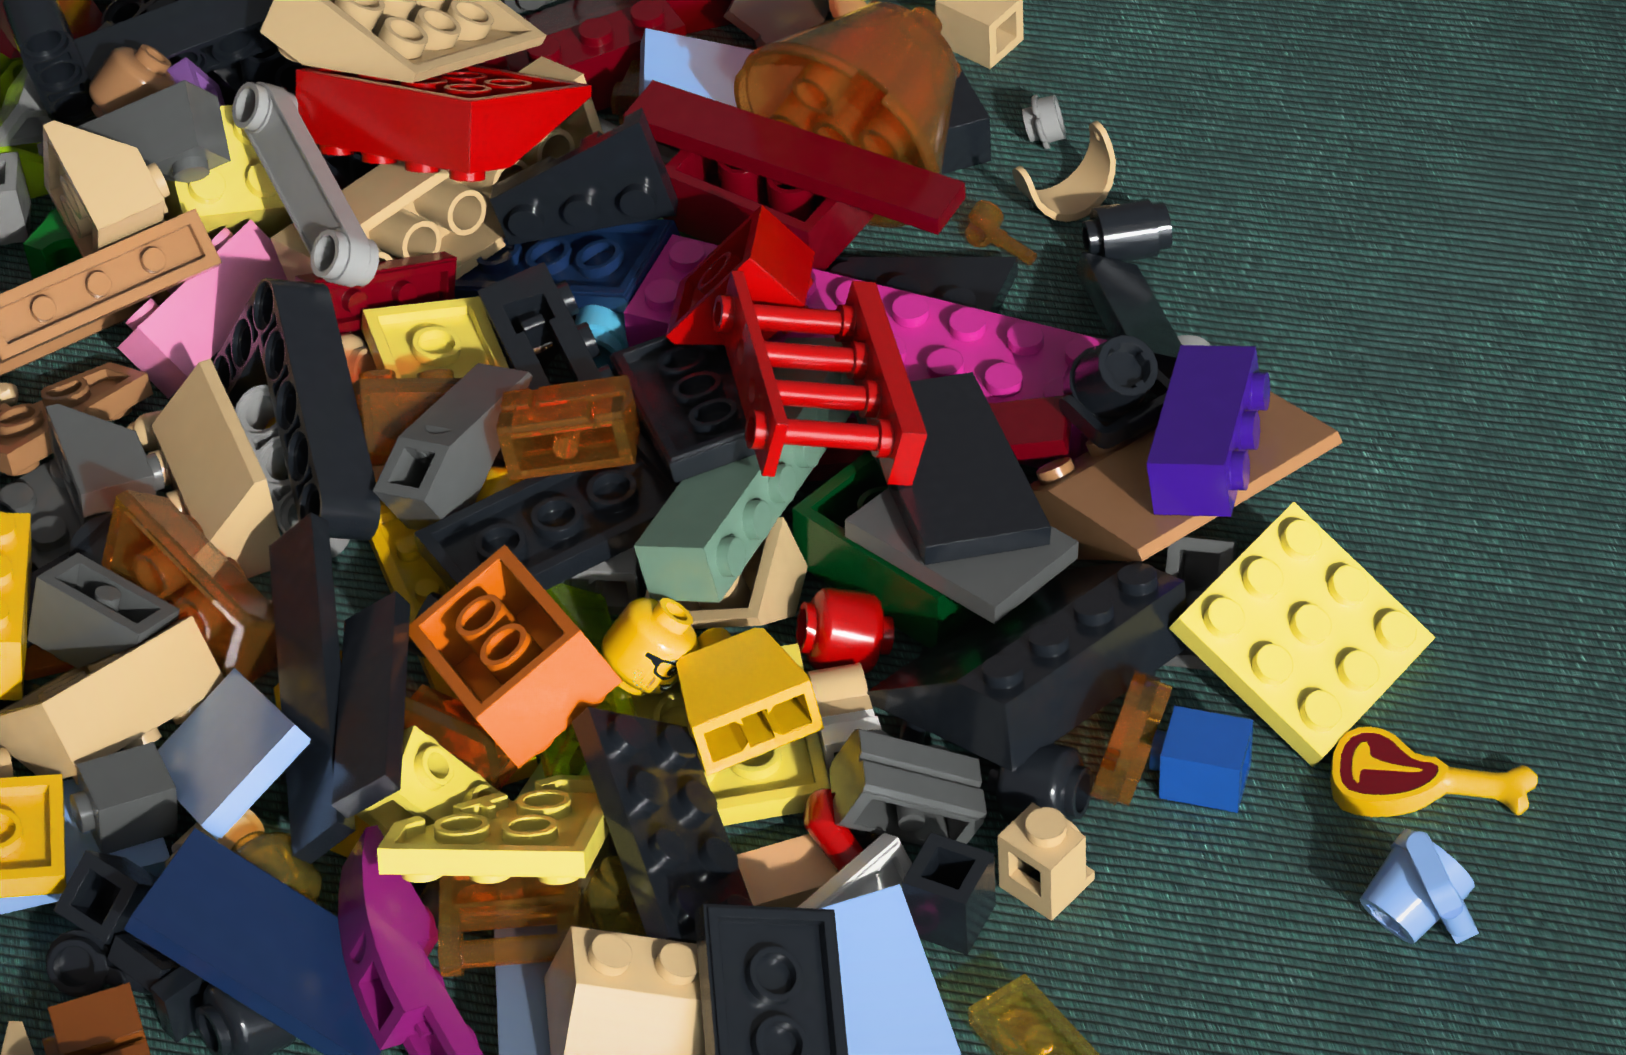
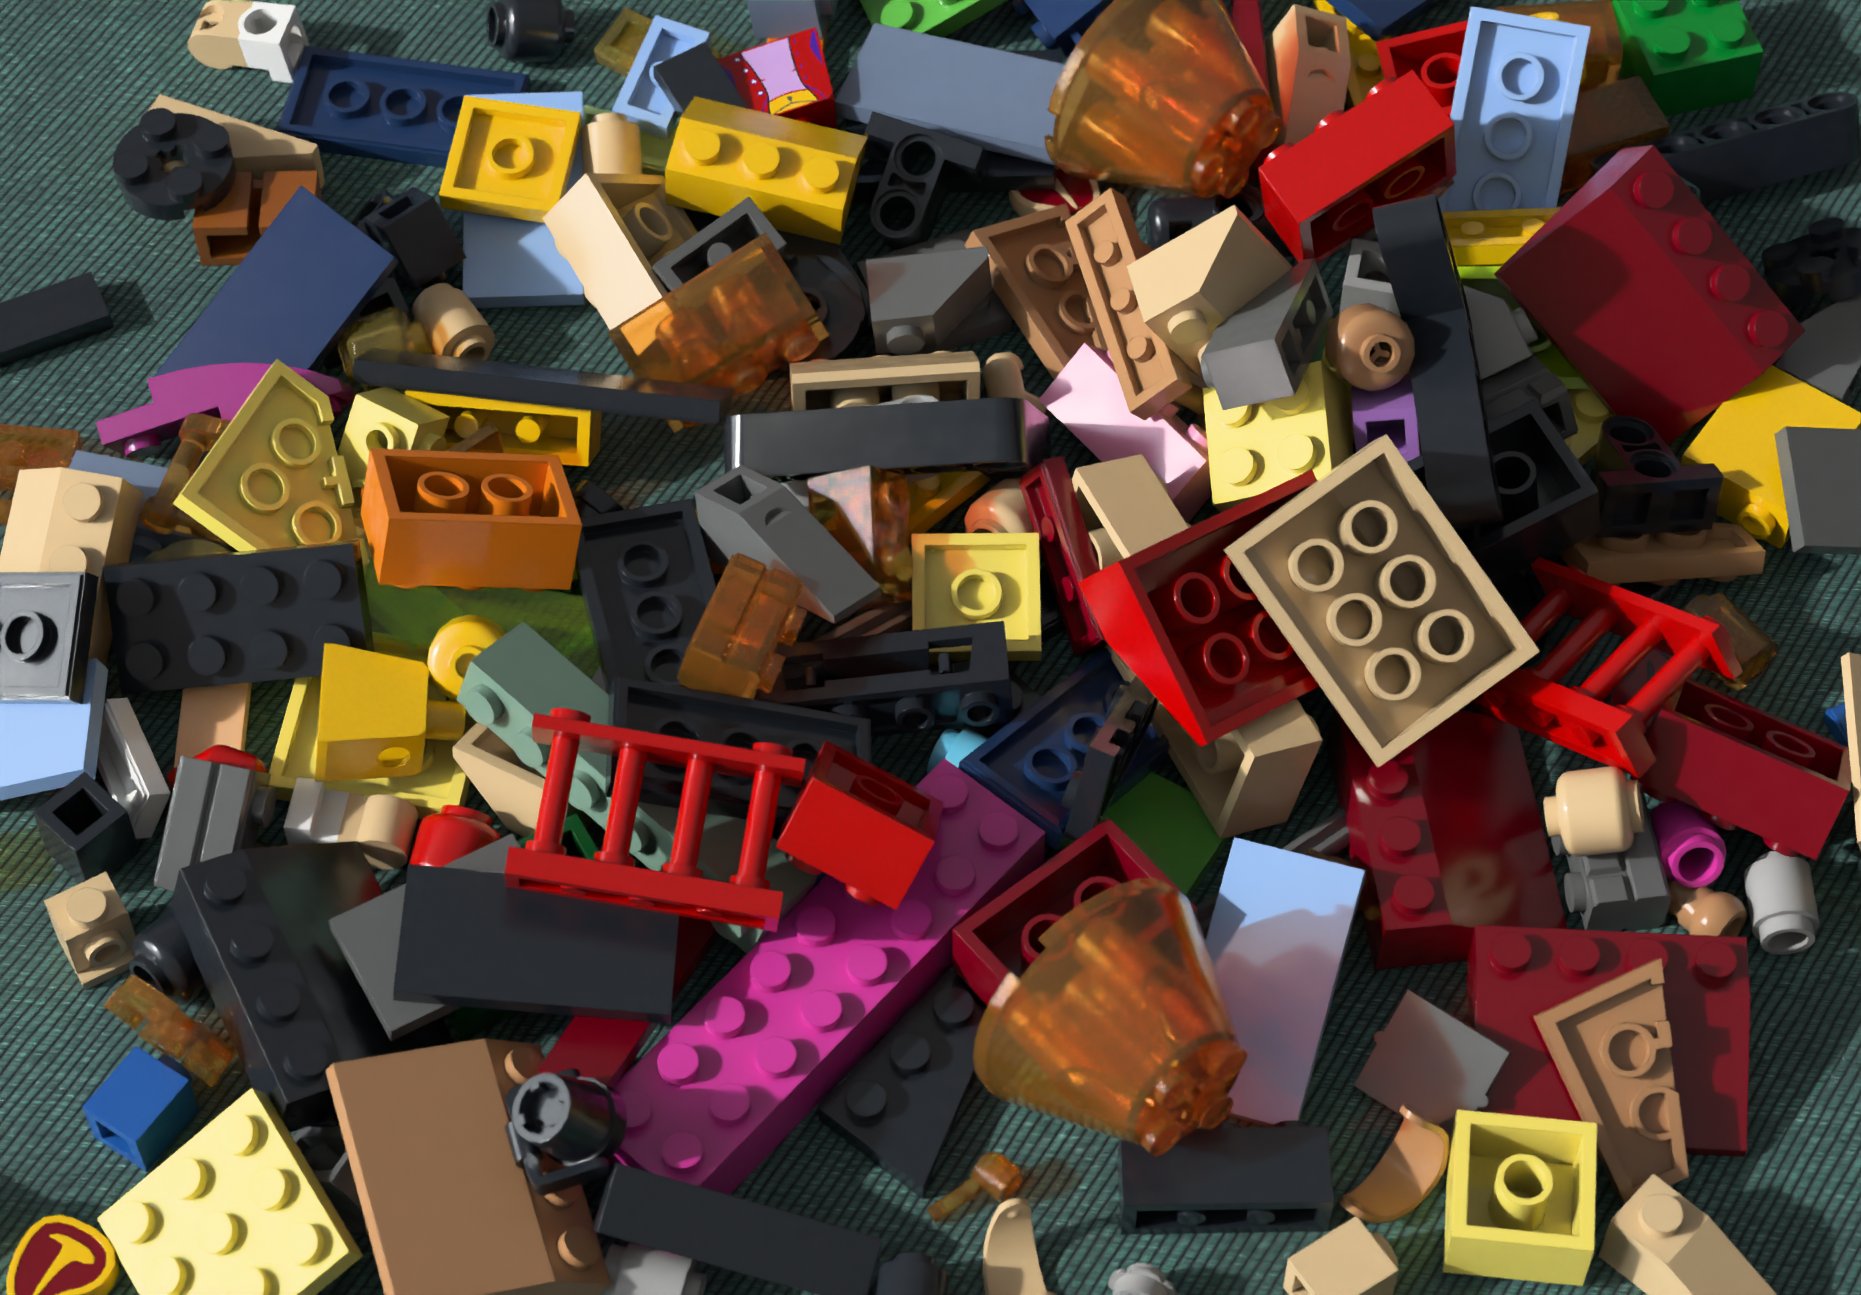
camera: 105 degrees right, 10 degrees up
dark grey brick [70,742,179,854] -> none
light blue tile [158,668,311,840] -> none
light grey piece [232,82,379,287] -> none
black tile [331,591,410,818] -> none
dark red tile [623,80,966,235] -> none
dark purple brick [1146,345,1270,517] -> none

